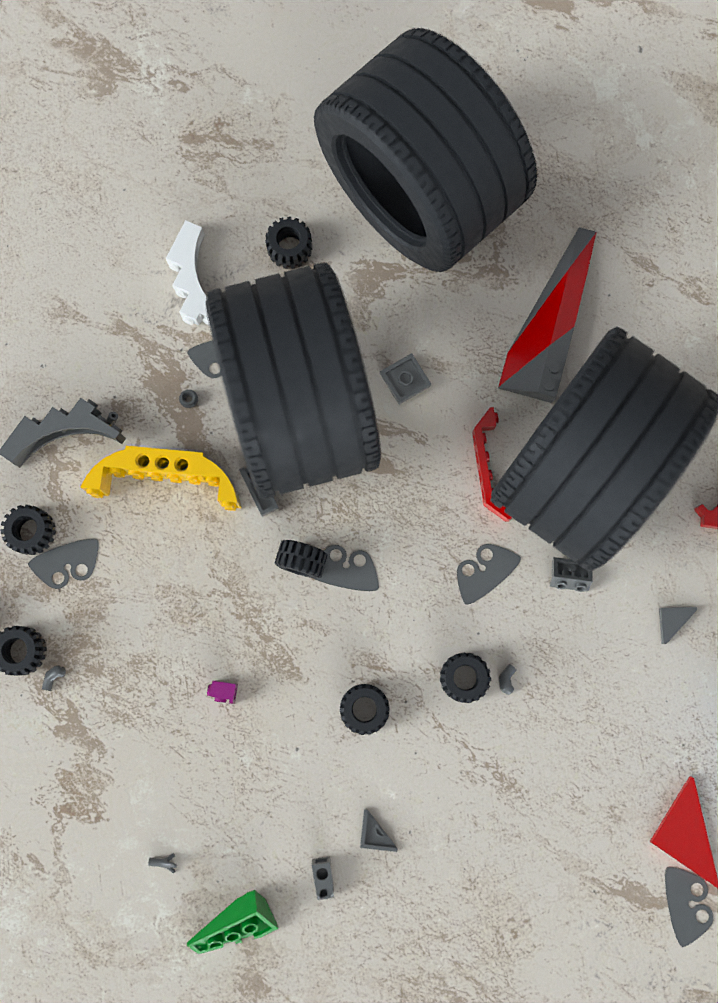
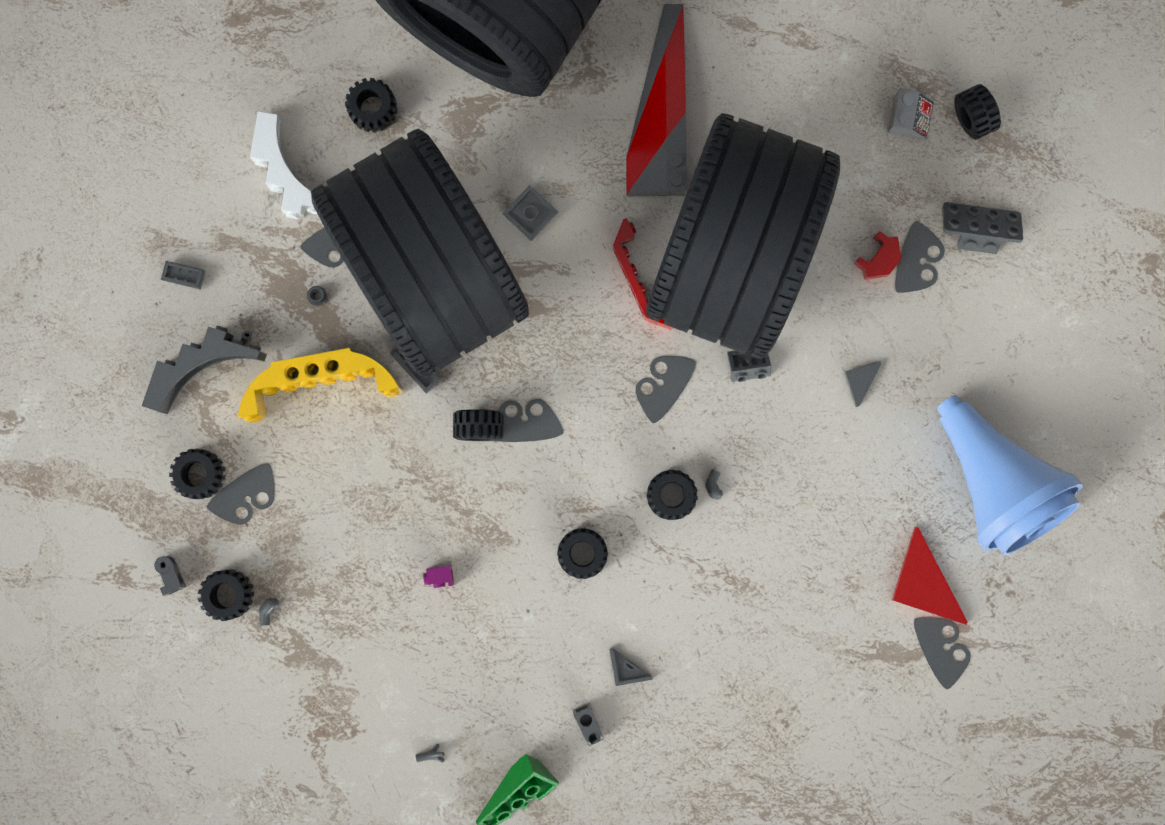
camera: 15 degrees left, 5 degrees up
none -> dark grey plate [161,261,206,290]

